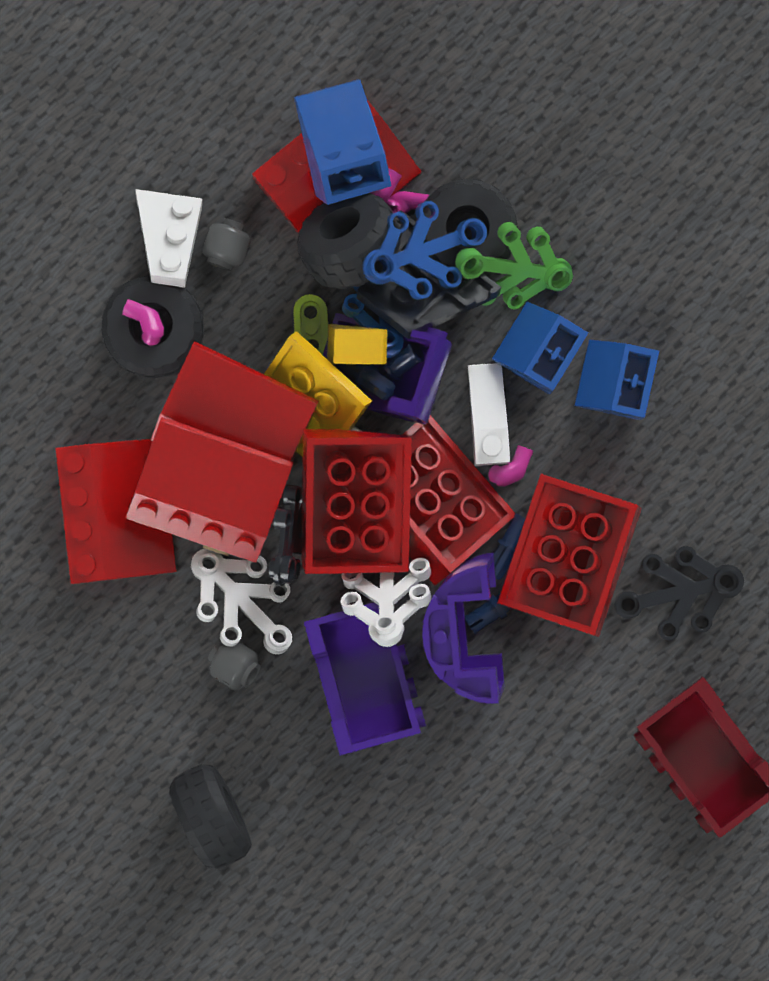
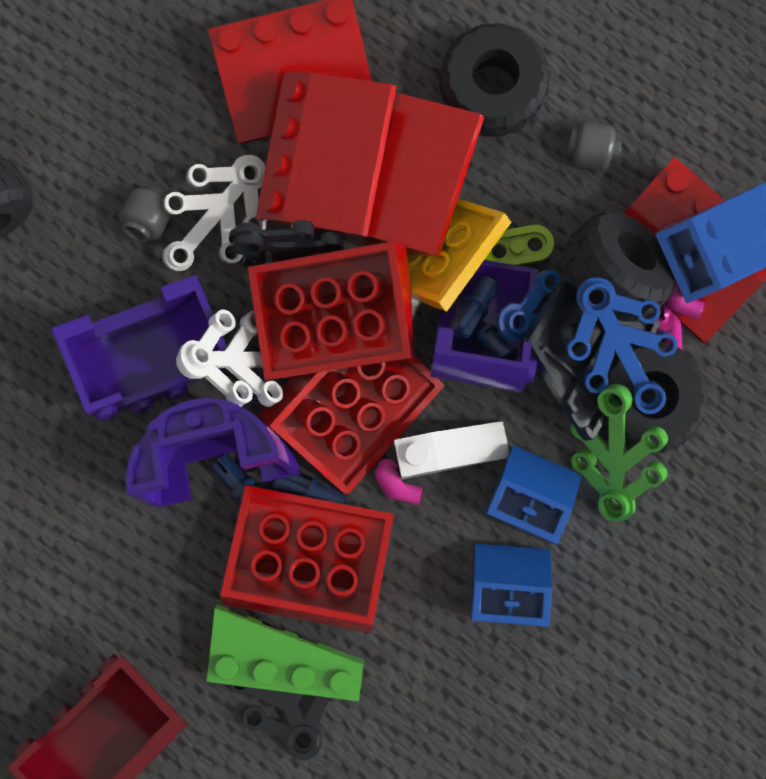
camera: 80 degrees right, 5 degrees down
dark pink arm [122,299,164,346] -> none
white wing [136,189,202,288] -> none
yellow slope [327,324,388,364] -> none
none -> bright green wing [207,604,364,701]

